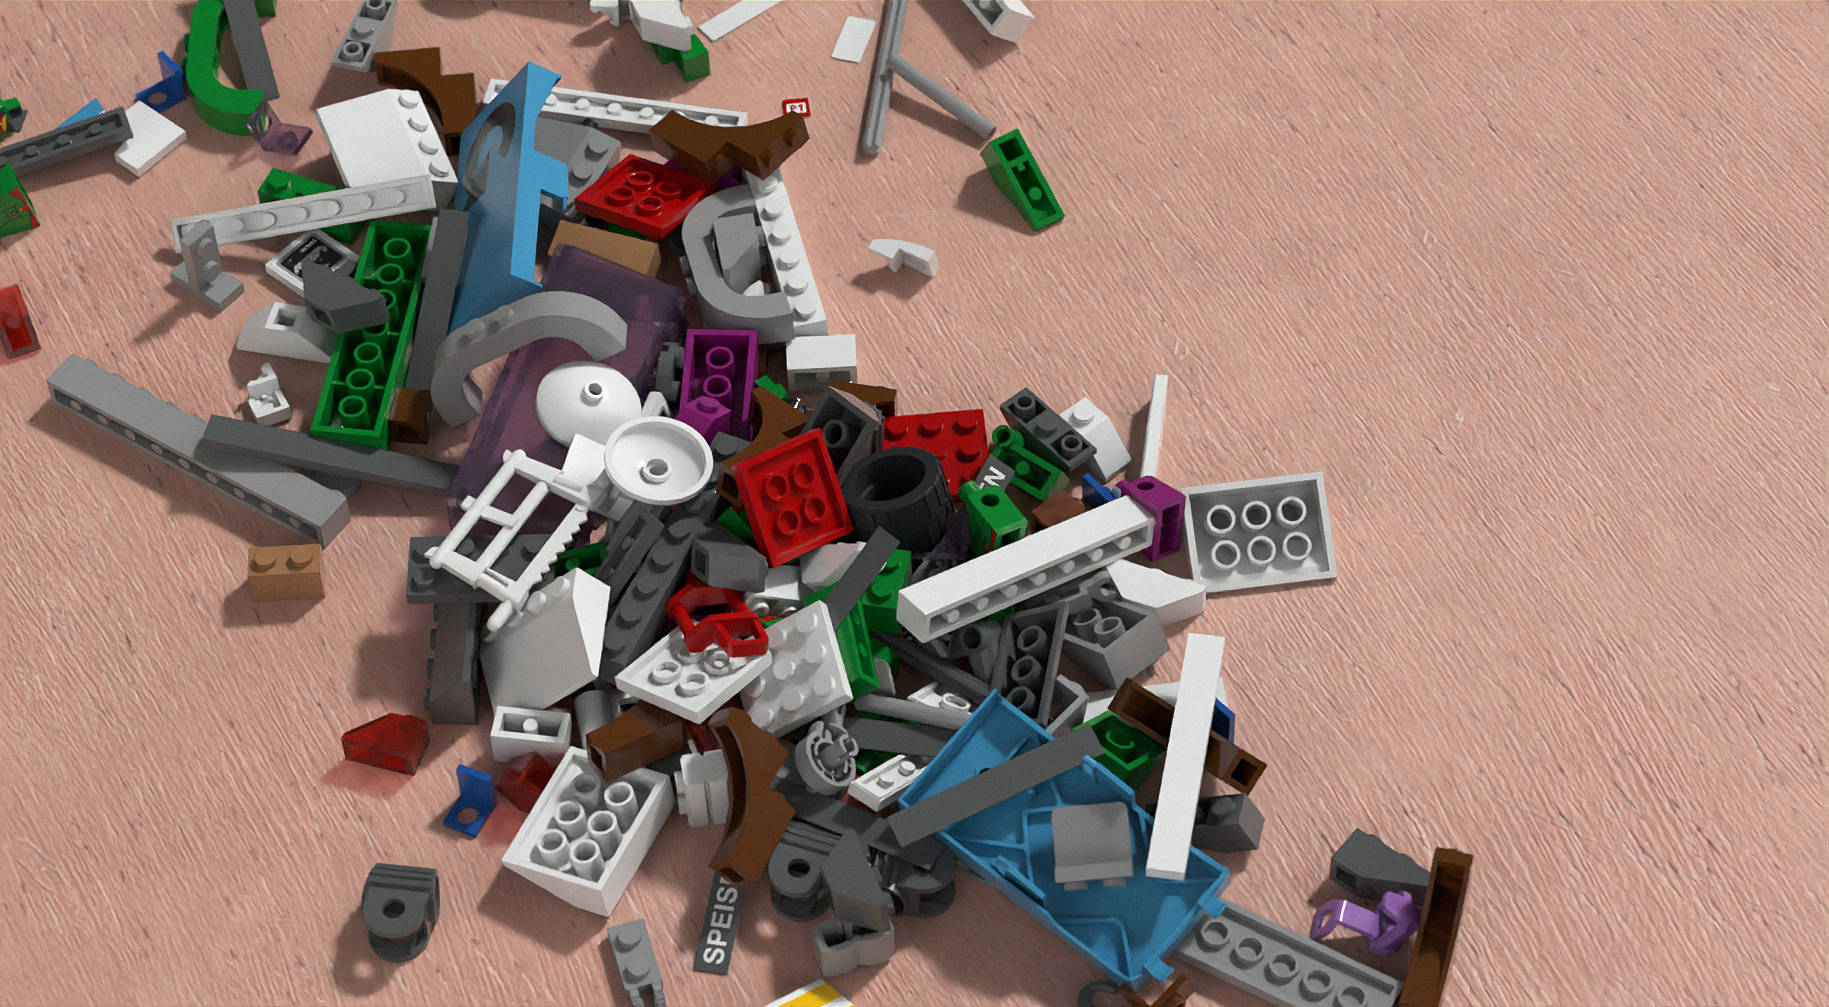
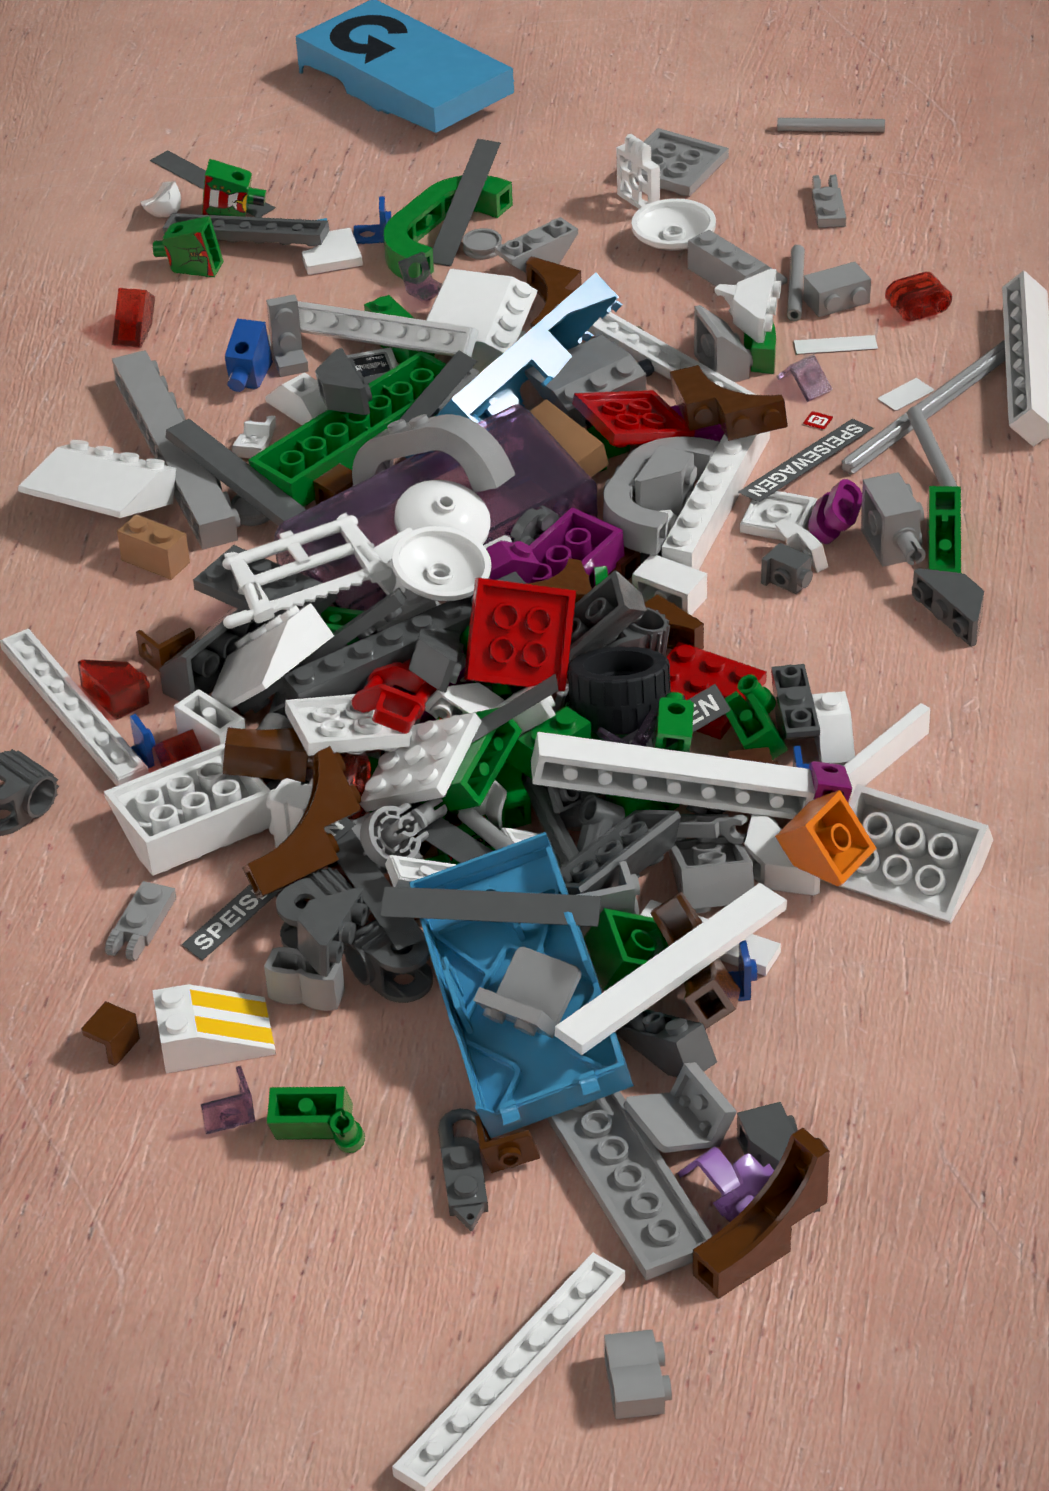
camera: 35 degrees right, 10 degrees down
none -> white tile [0,629,149,786]
none -> white slope [18,440,176,518]
none -> reddish brown bracket [136,628,195,672]
none -> blue torso [225,318,273,392]
none -> light grey piece [463,228,502,260]
none -> light grey bracket [623,1062,737,1153]
none -> light grey slope [694,305,753,382]
none -> dark grey sticker [738,418,874,502]
none -> white tile [740,491,818,541]
none -> dark grey brick [761,543,813,594]
none -> orange slope [775,790,877,886]
none -> bracket [776,354,832,402]
none -> magenta brick [808,479,862,545]
none -> light grey brick [861,472,926,567]
none -> dark grey slope [912,568,984,647]

